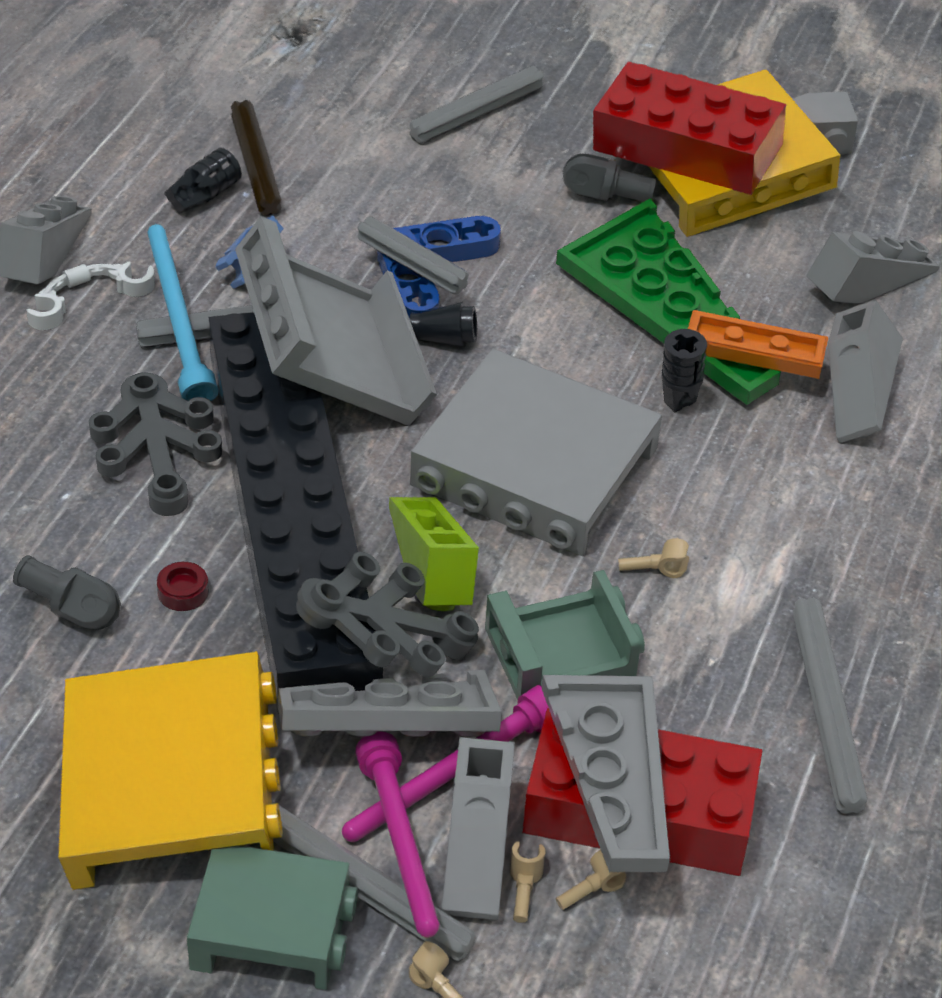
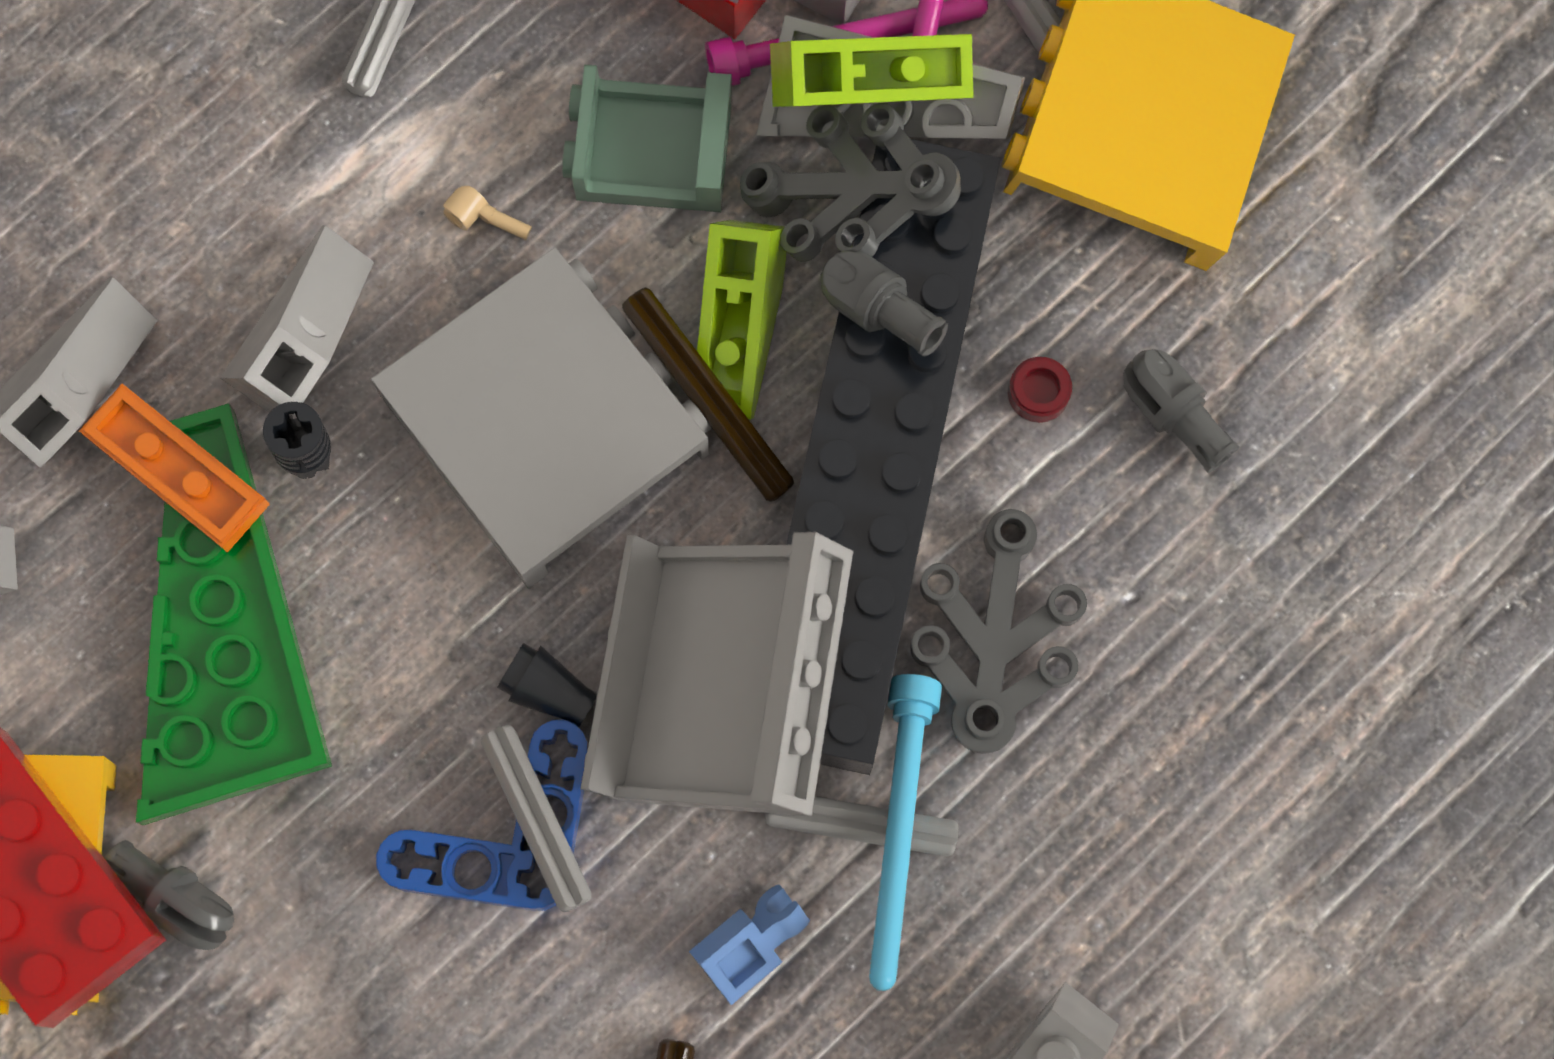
camera: 155 degrees left, 30 degrees up
white piece [27,261,155,330] -> none
none -> light grey slope [220,225,374,415]
none -> dark brown axle [622,287,794,502]
none -> lime slope [770,34,974,107]
none -> dark grey arm [820,249,948,356]

